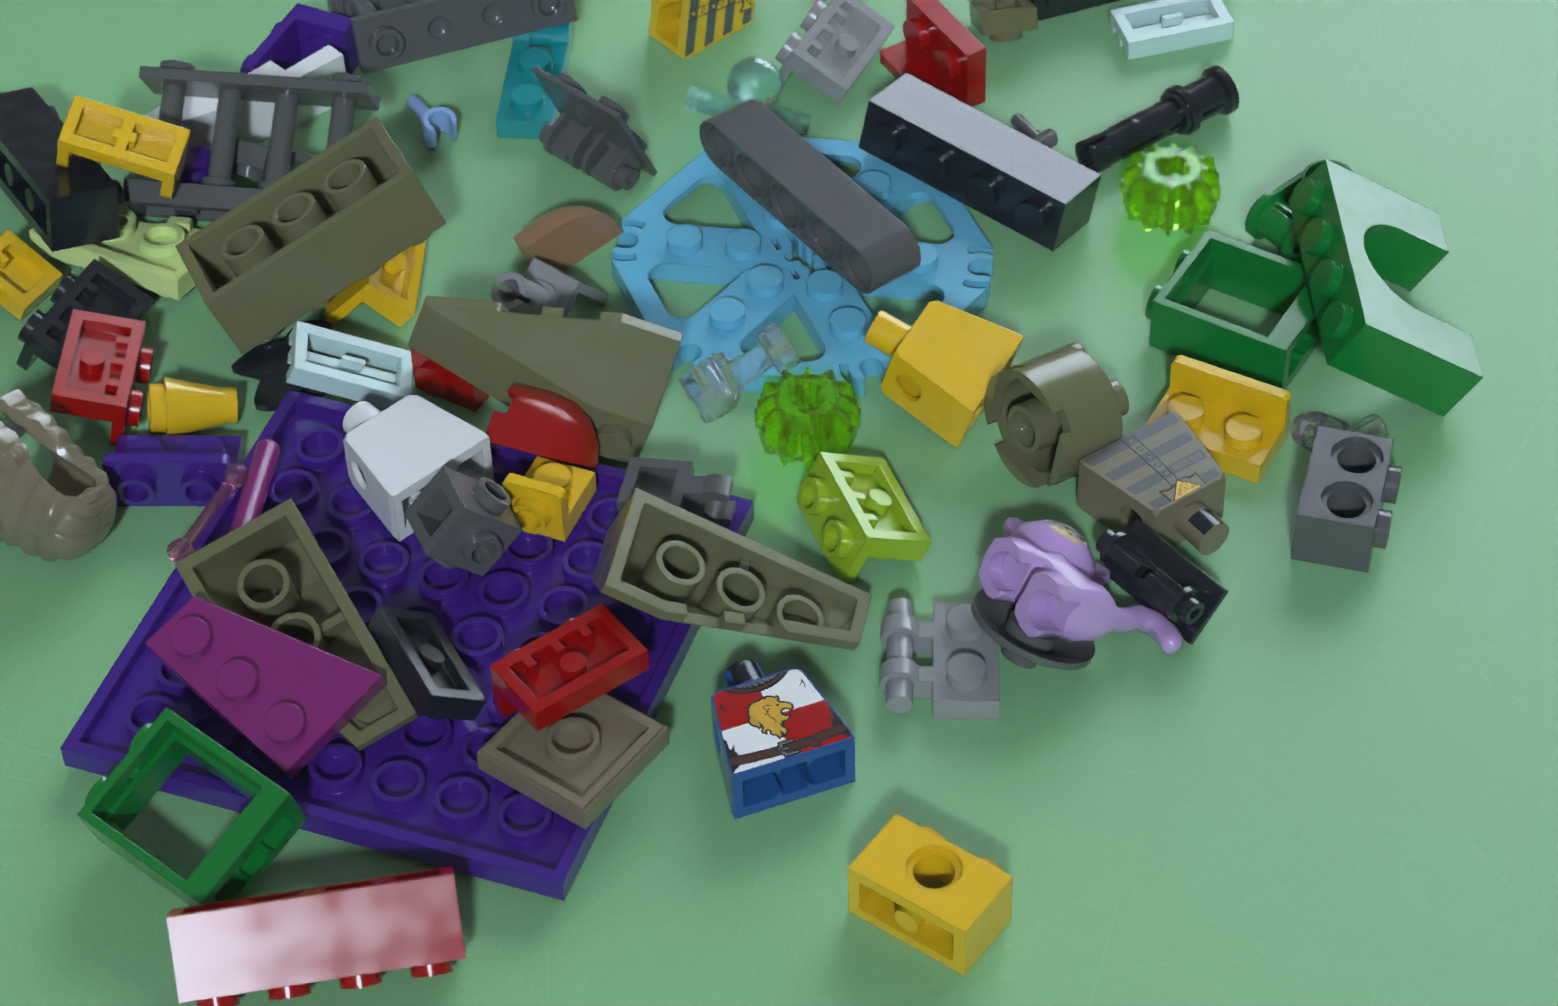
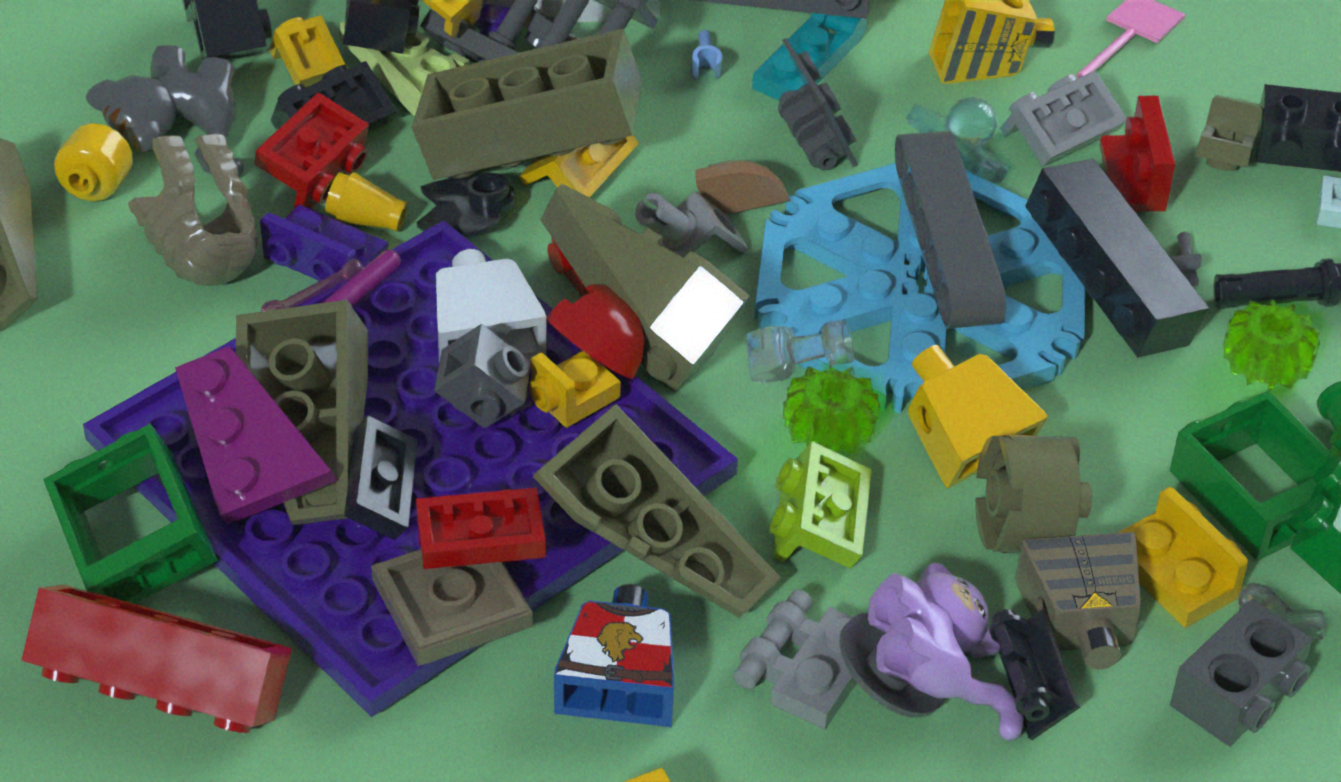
camera: 25 degrees right, 0 degrees up
light aqua tile [286,321,413,409] -> none
dark grey plate [616,457,736,527] -> none

